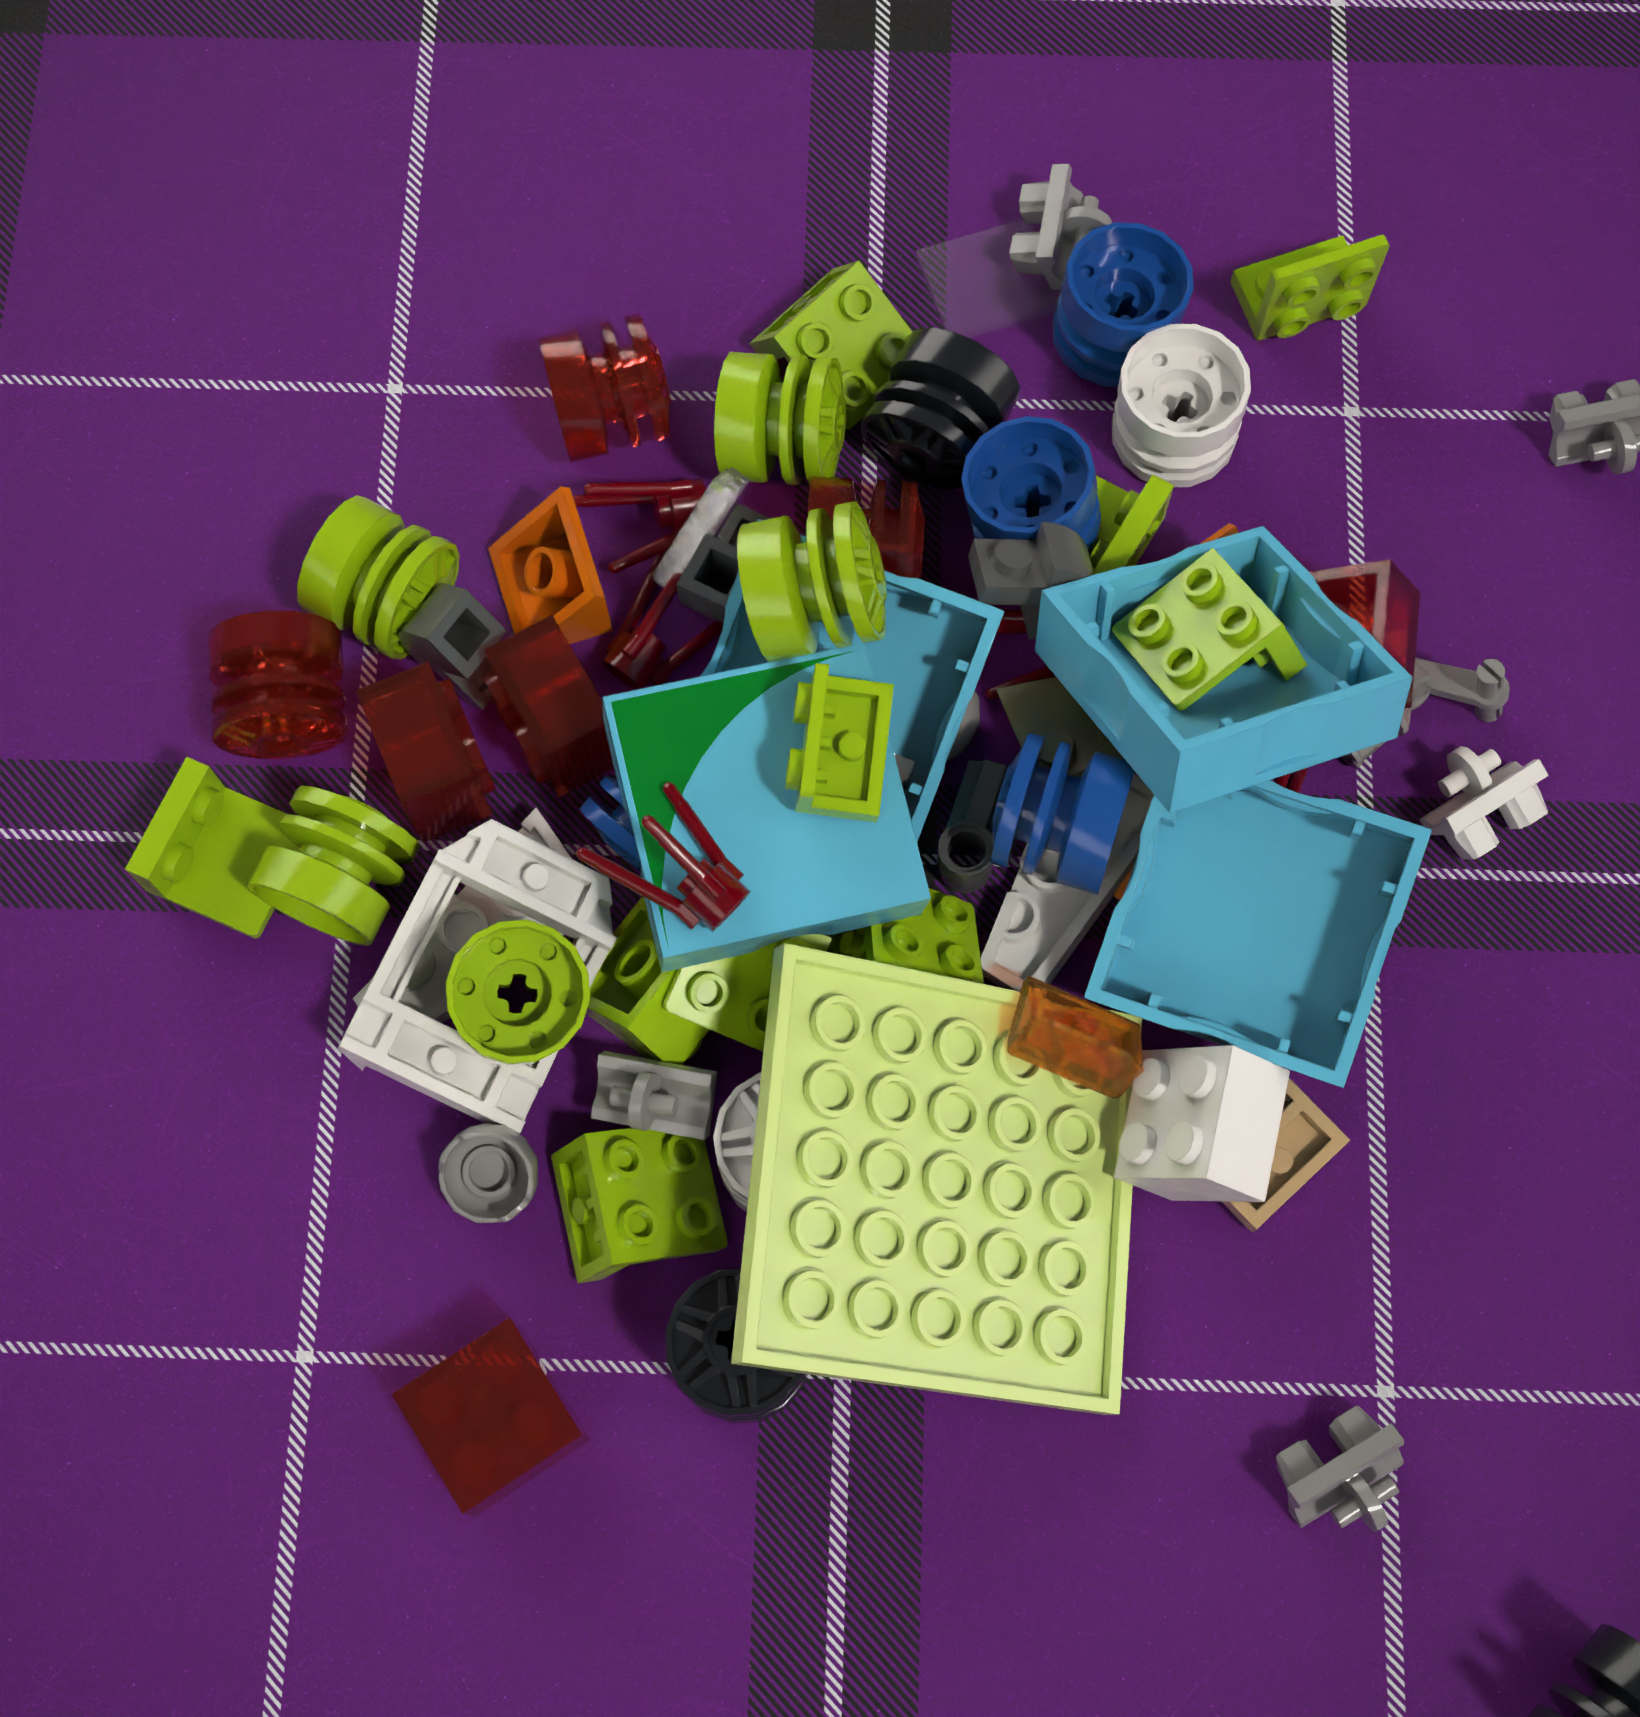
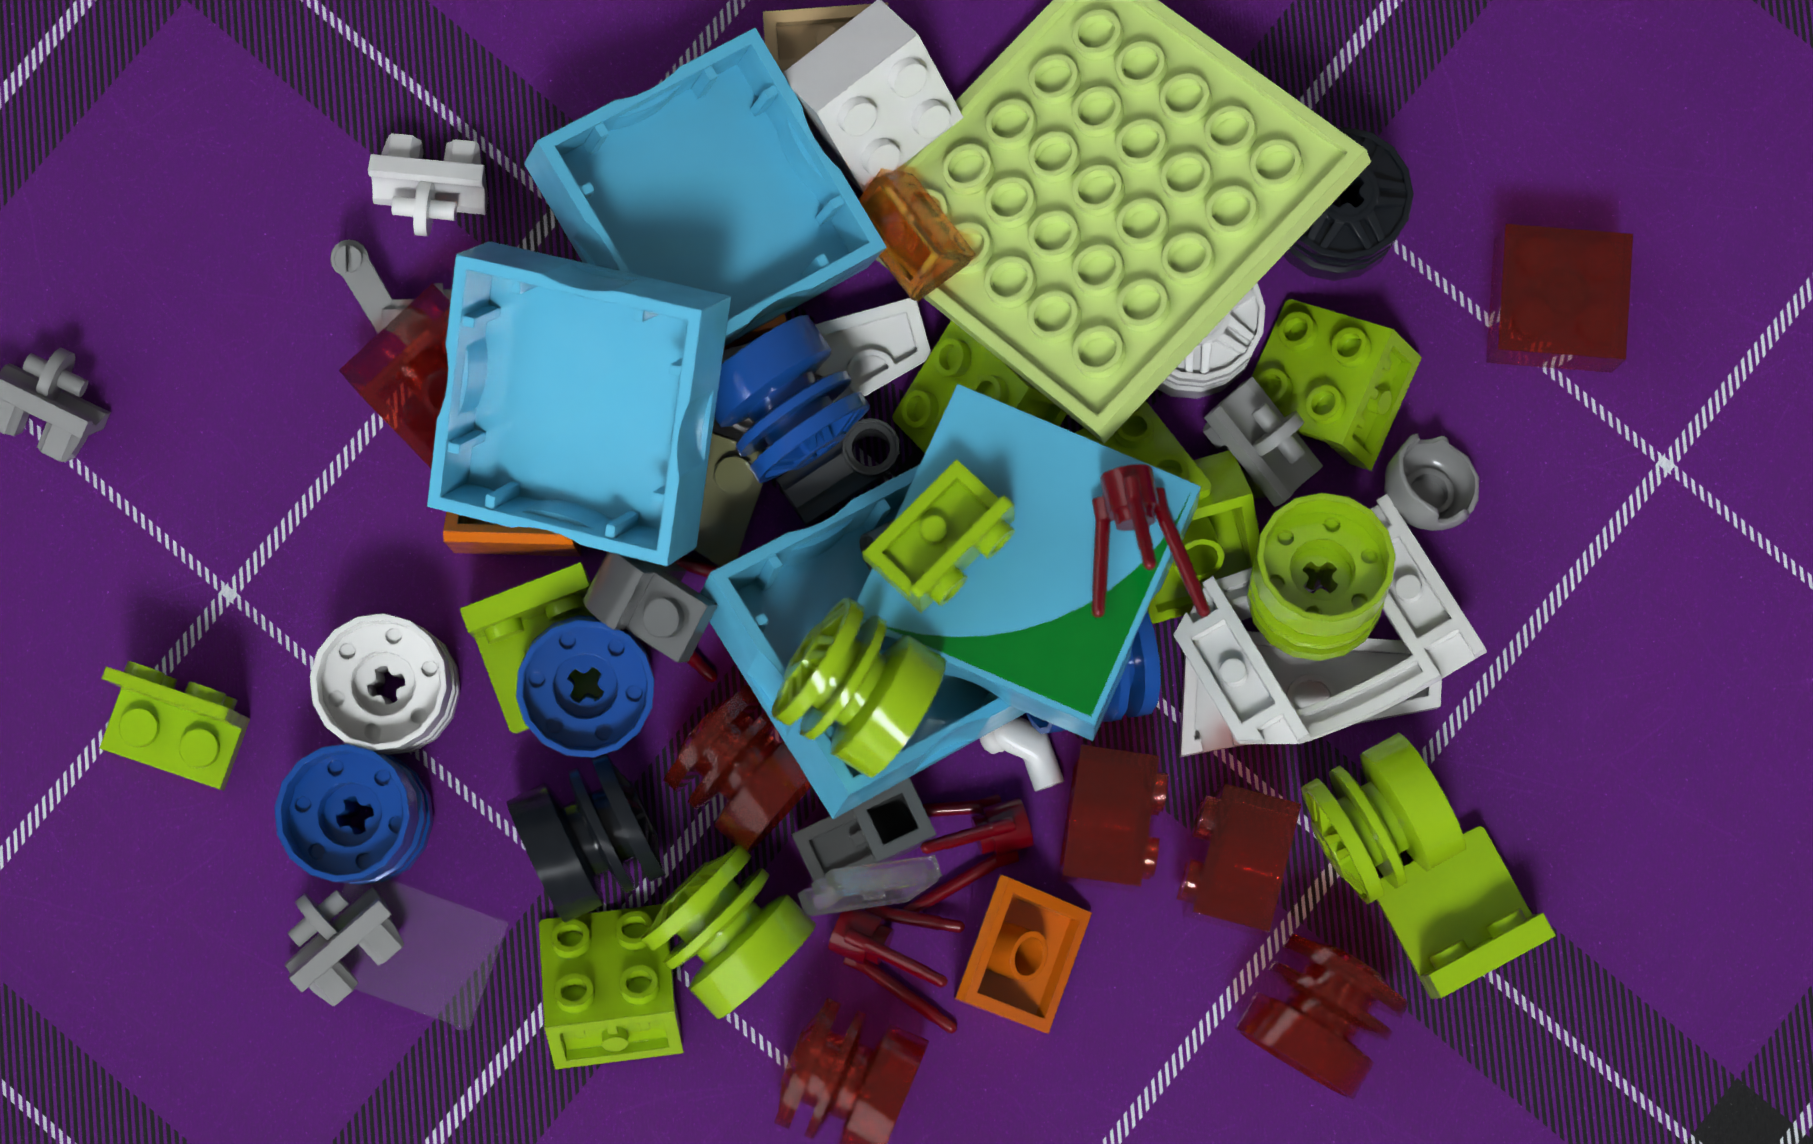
camera: 145 degrees left, 10 degrees up
lime wheel [297,495,460,660] -> none
dark grey brick [398,583,520,710] -> none
lime bracket [1112,548,1307,711] -> none

